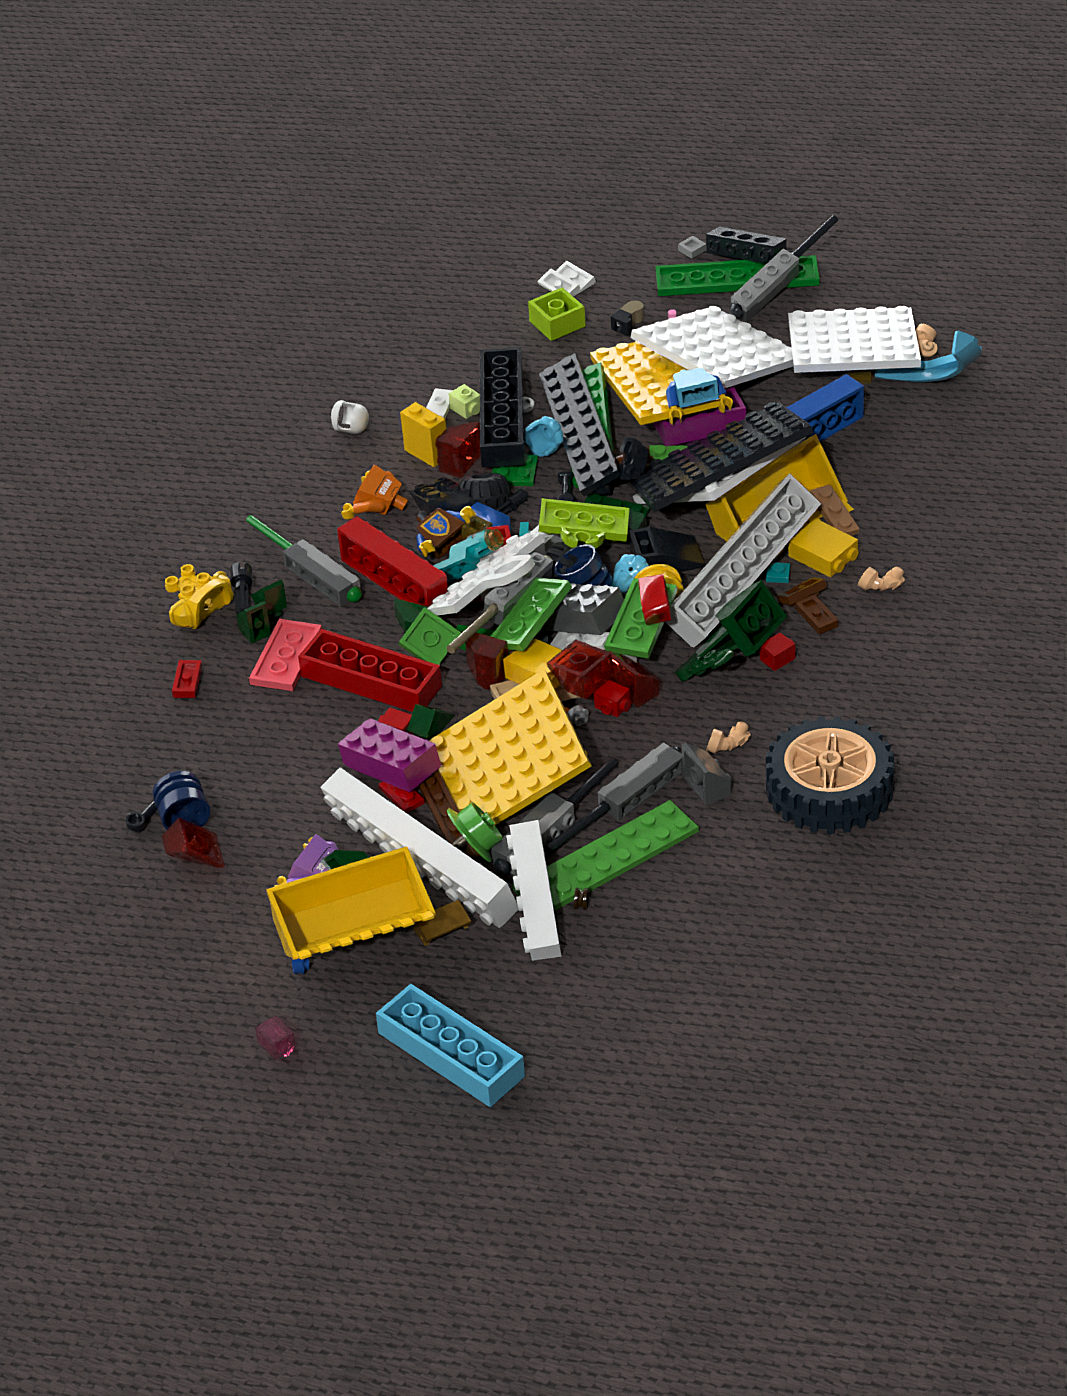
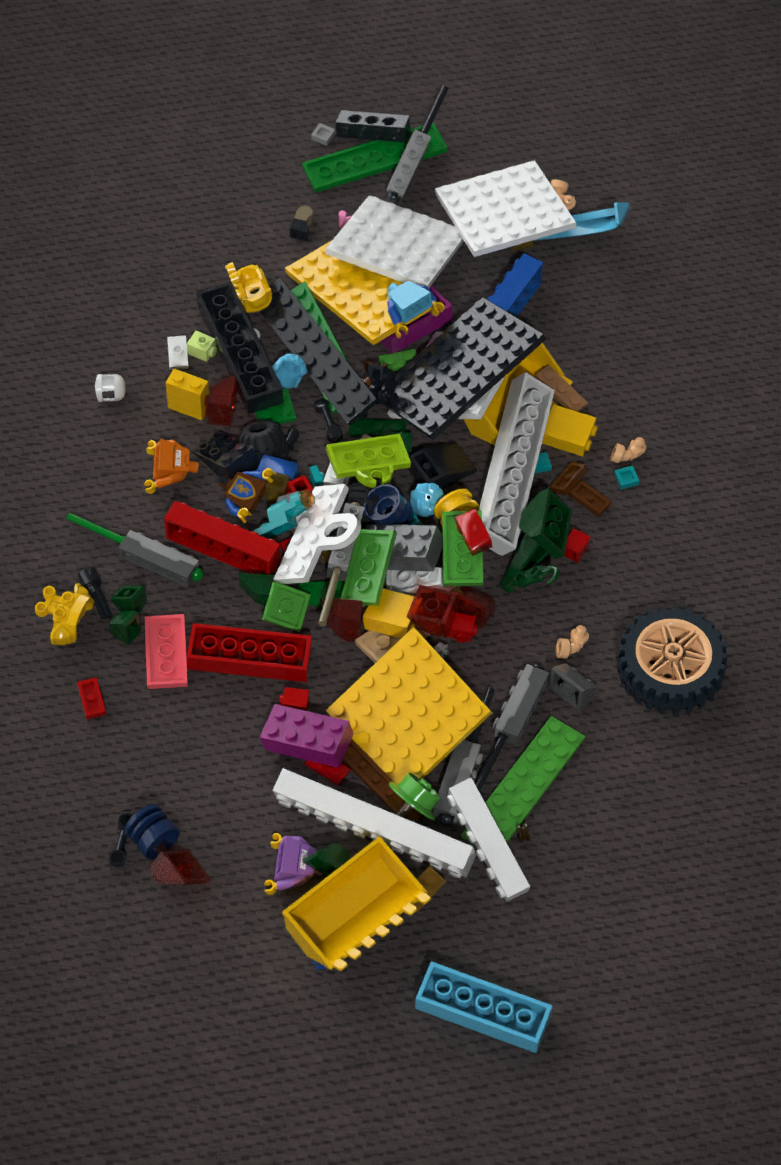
camera: 25 degrees left, 15 degrees up
clear pink brick [255,1015,296,1060] -> none
dark green slope [407,704,455,740] -> none
lime brick [528,287,586,341] -> none
white slope [537,261,596,296] -> none
none -> yellow piece [225,262,272,313]
none -> teal plate [614,466,639,490]

